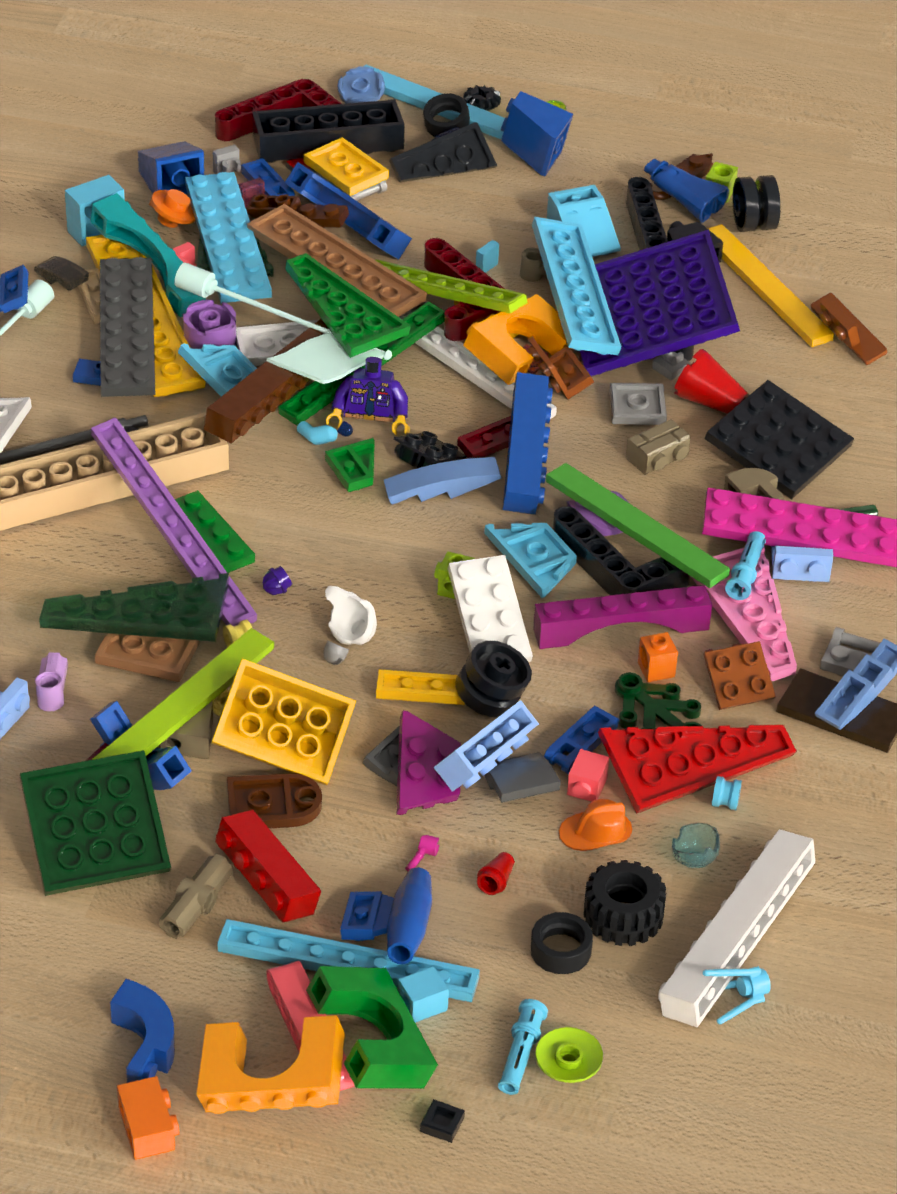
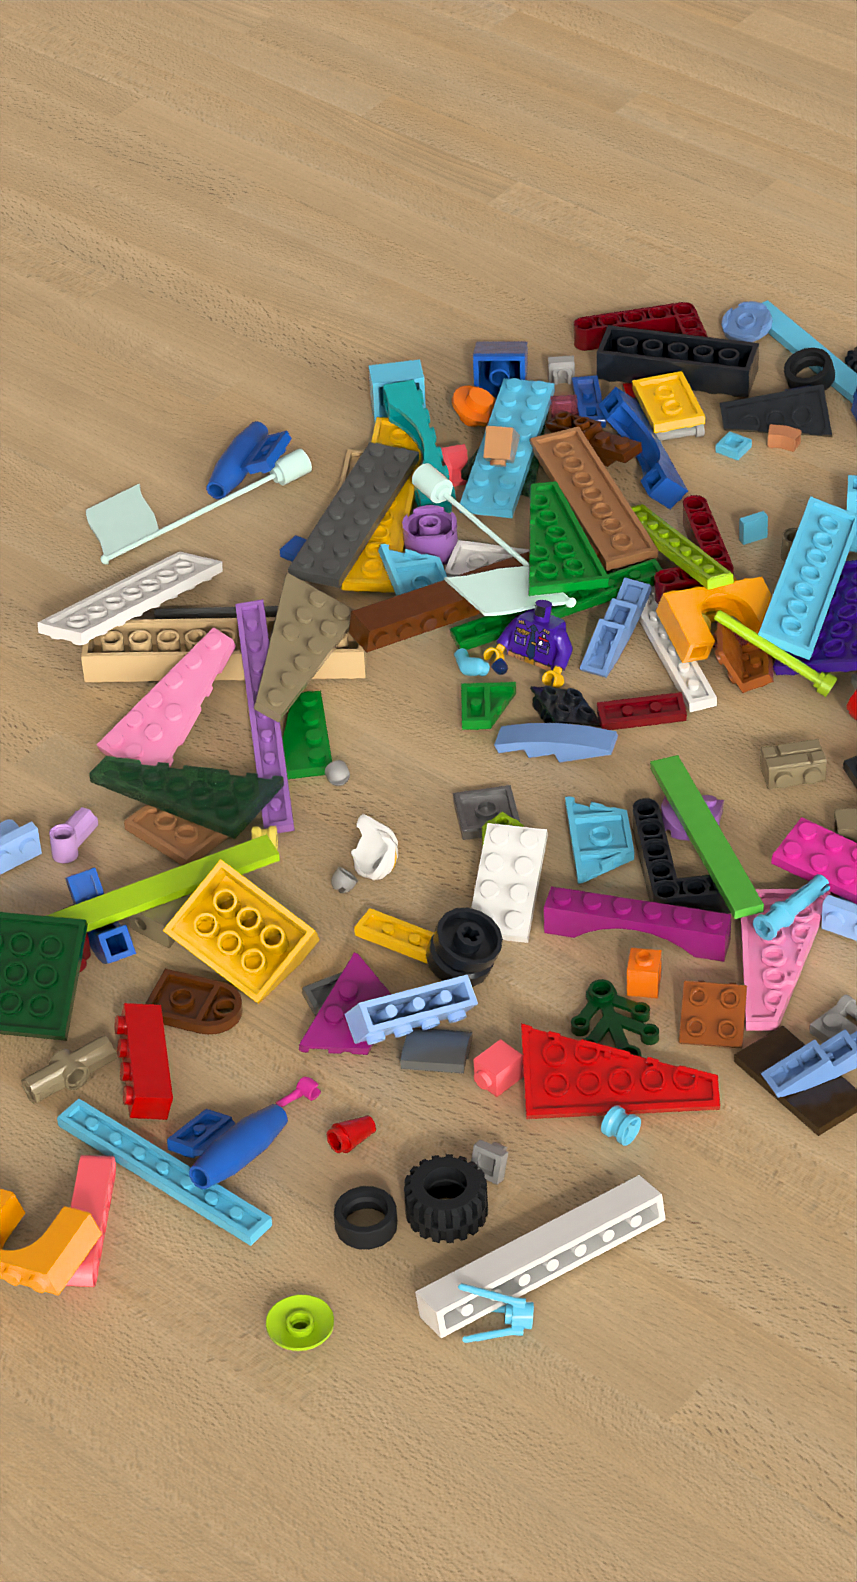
camera: 30 degrees right, 0 degrees up
clear smoke slope [34,256,89,291] -> none
dark purple plate [262,566,292,595] -> none
green arch [306,966,438,1089] -> none
medium azure panel [398,967,449,1022] -> none
black tile [420,1099,465,1143] -> none
medium azure pin [498,999,548,1095] -> none
blue brick [502,372,553,515] -> none
blue plate [544,706,619,774] -> none
orange piece [559,799,633,851] -> none
light grey plate [609,383,667,425] -> none
clear light blue hair [672,823,720,868] -> none
none -> bright pink wing [97,627,236,790]
none -> dark tan wing [254,573,354,723]
none -> light grey hinge [325,760,350,786]
none -> flat silver tile [453,785,520,840]
none -> light grey tile [471,1140,508,1185]
none -> slope [483,426,520,467]
none -> medium blue slope [580,578,652,678]
none -> lime piece [714,610,838,697]
none -> medium azure tile [715,431,752,460]
none -> nougat piece [768,424,801,452]

